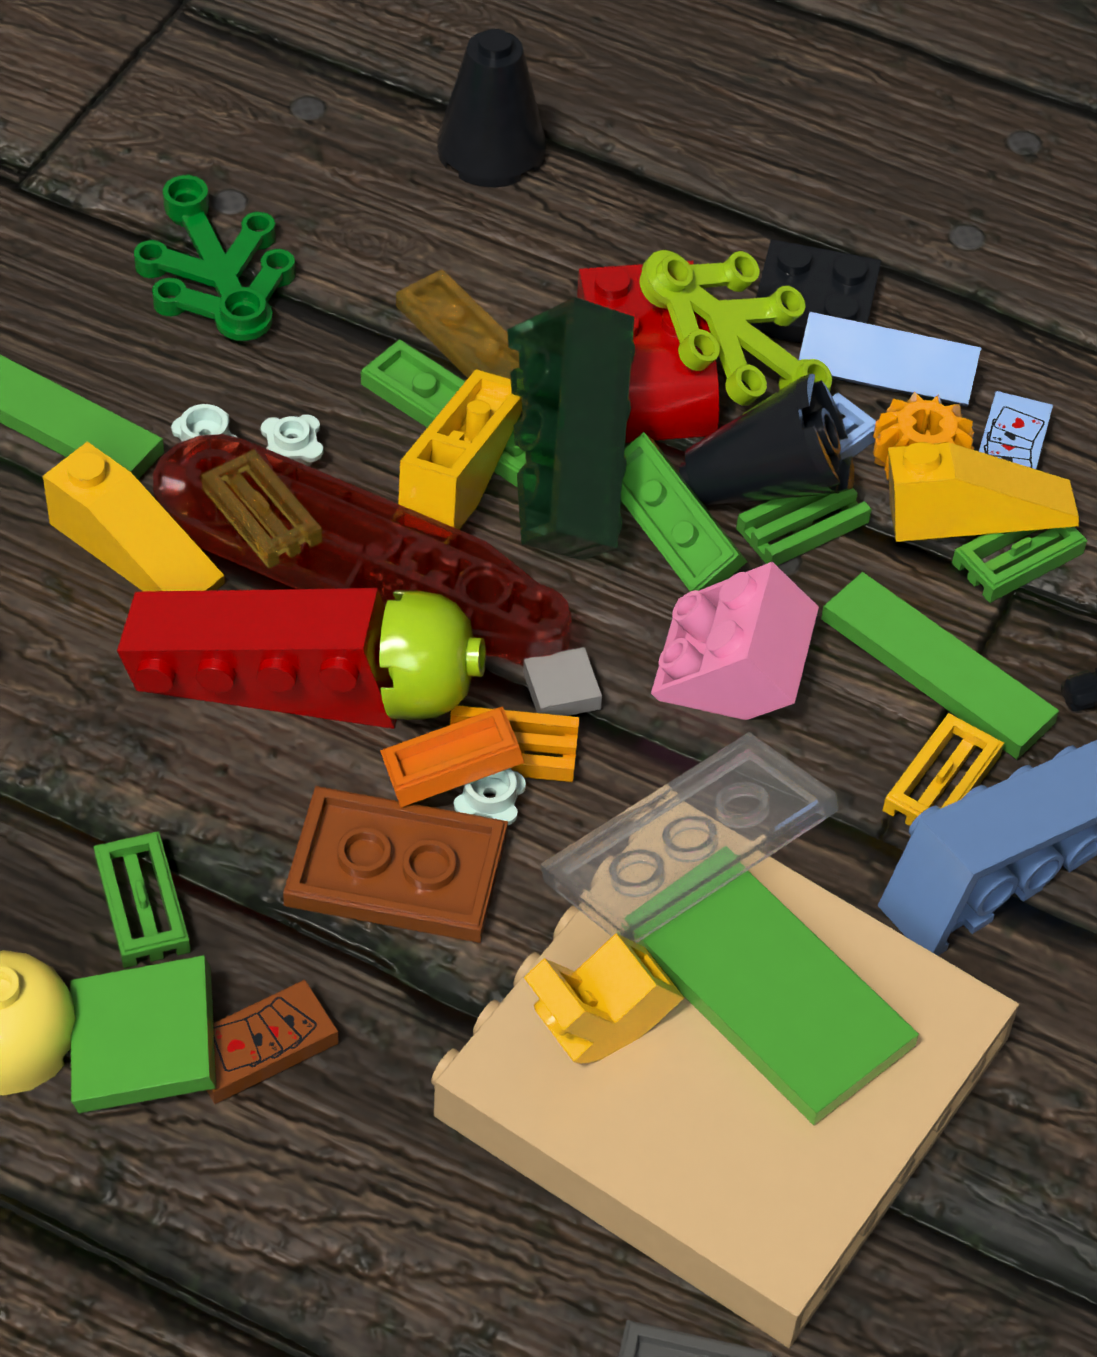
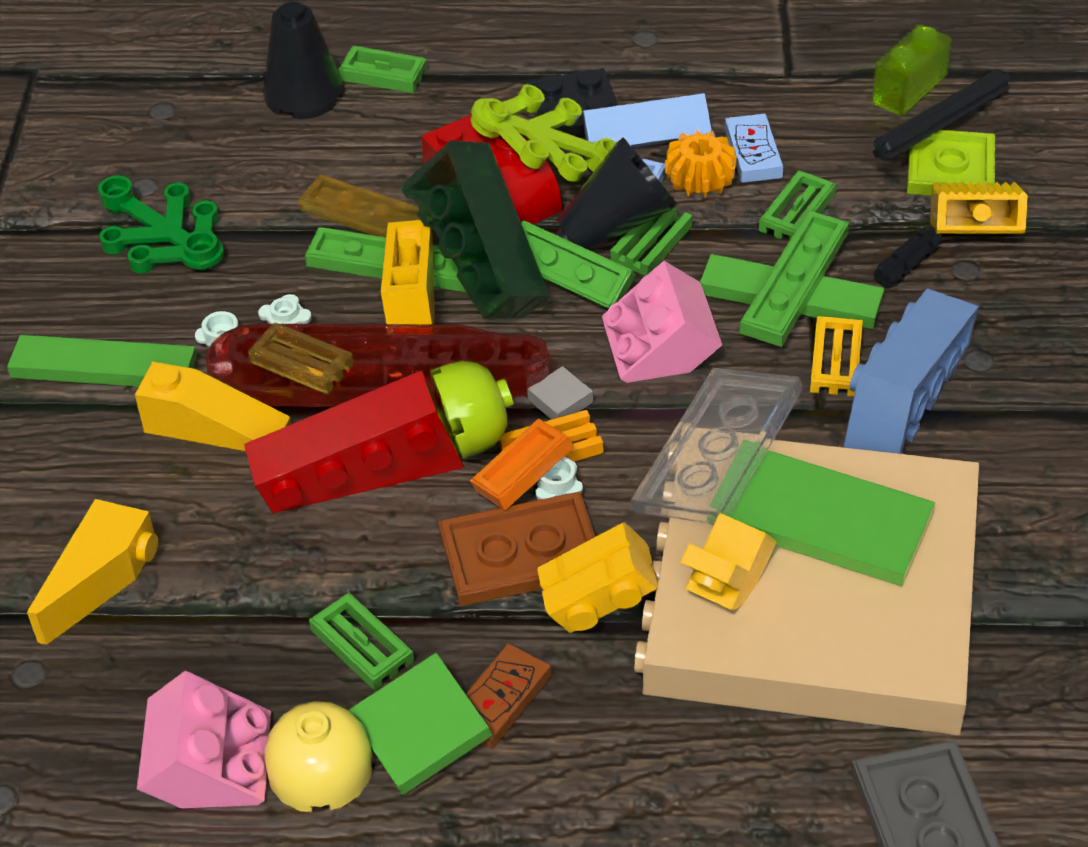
camera: 20 degrees left, 5 degrees down
yellow slope [888,442,1079,542] -> none
none -> bright green tile [338,46,427,93]
none -> yellow brick [537,522,659,633]
none -> bright green tile [739,210,849,347]

